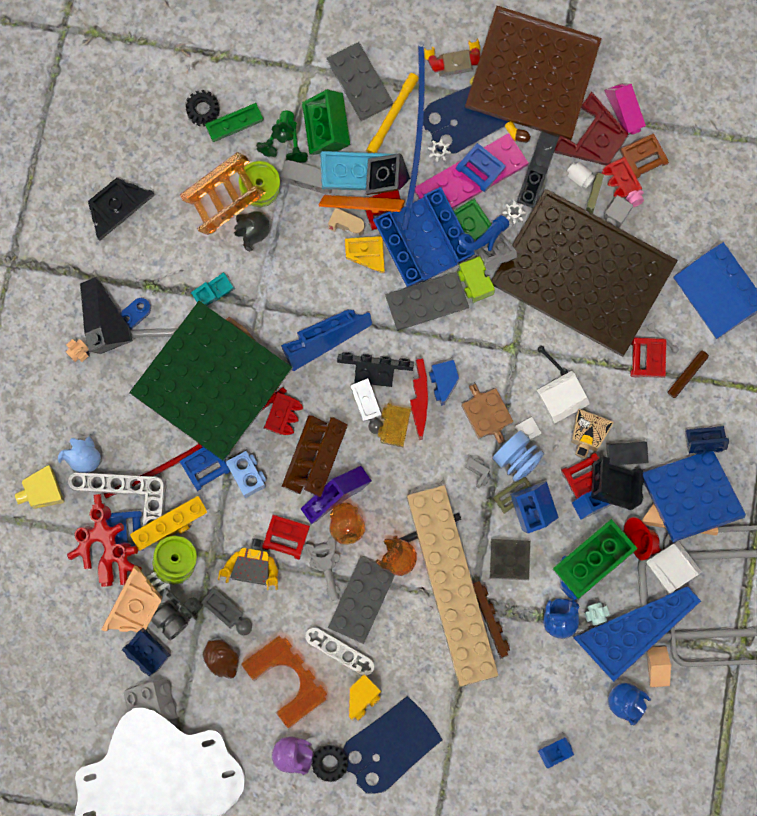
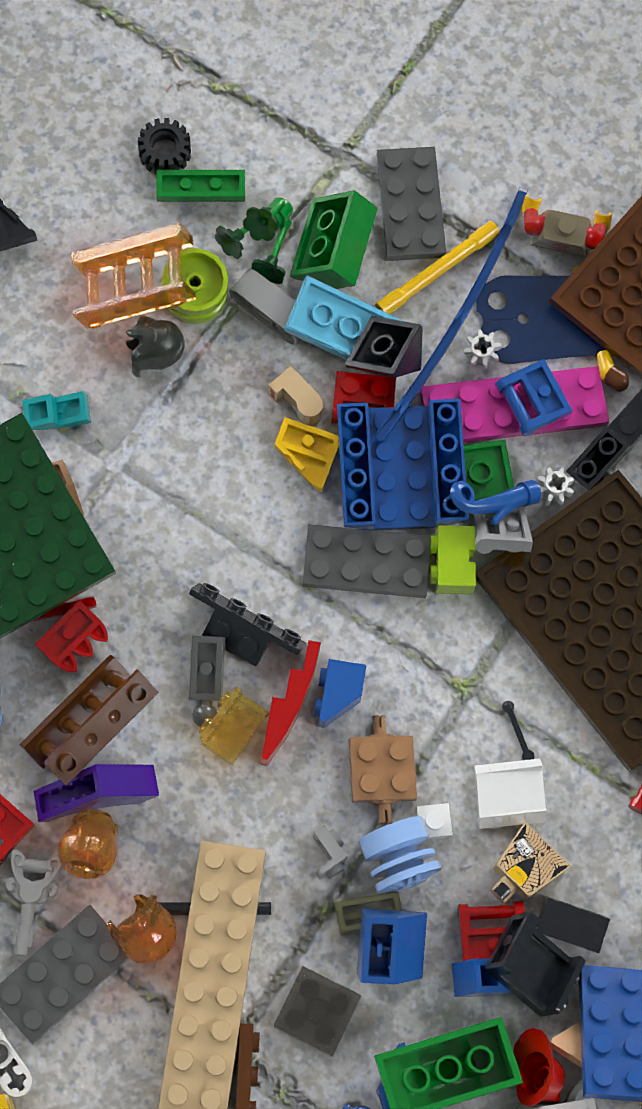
camera: 15 degrees right, 5 degrees down
blue wedge [281,310,372,371] -> none
orange piece [319,195,405,213] -> none

